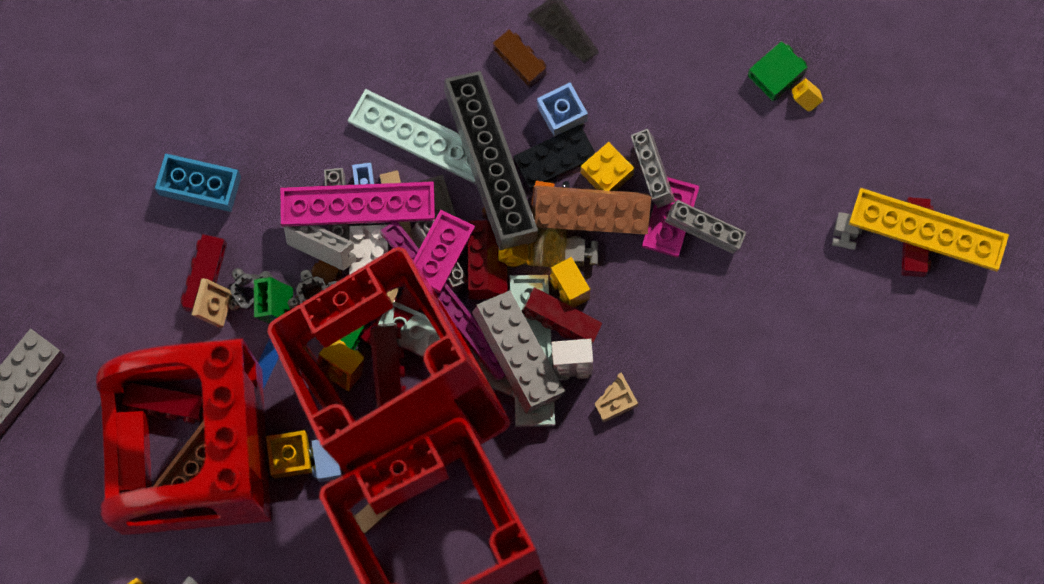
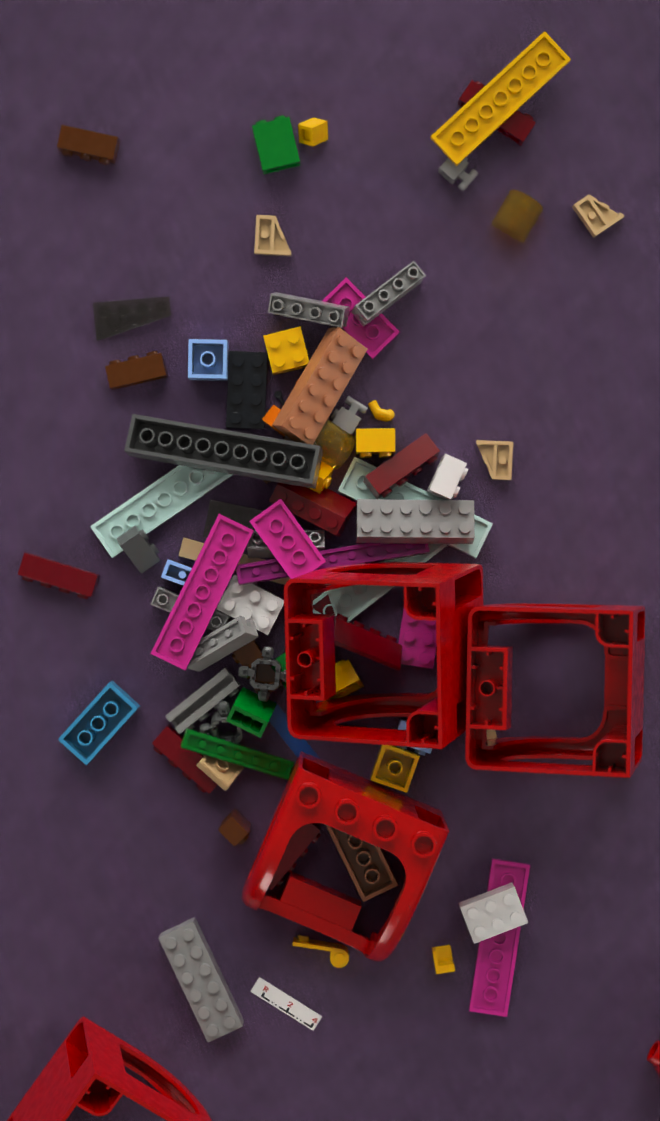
camera: 65 degrees left, 15 degrees up
none -> dark red brick [17,552,100,600]
none -> dark grey brick [117,525,160,574]
none -> light grey brick [165,667,240,734]
none -> green tile [180,728,295,780]
none -> reddish brown brick [218,808,251,847]
none -> white sticker [250,977,322,1031]
none -> tan wing [254,215,291,257]
none -> yellow door [292,935,349,968]
none -> yellow arm [368,400,395,422]
none -> clear yellow brick [491,189,543,243]
none -> tan wing [572,195,625,238]

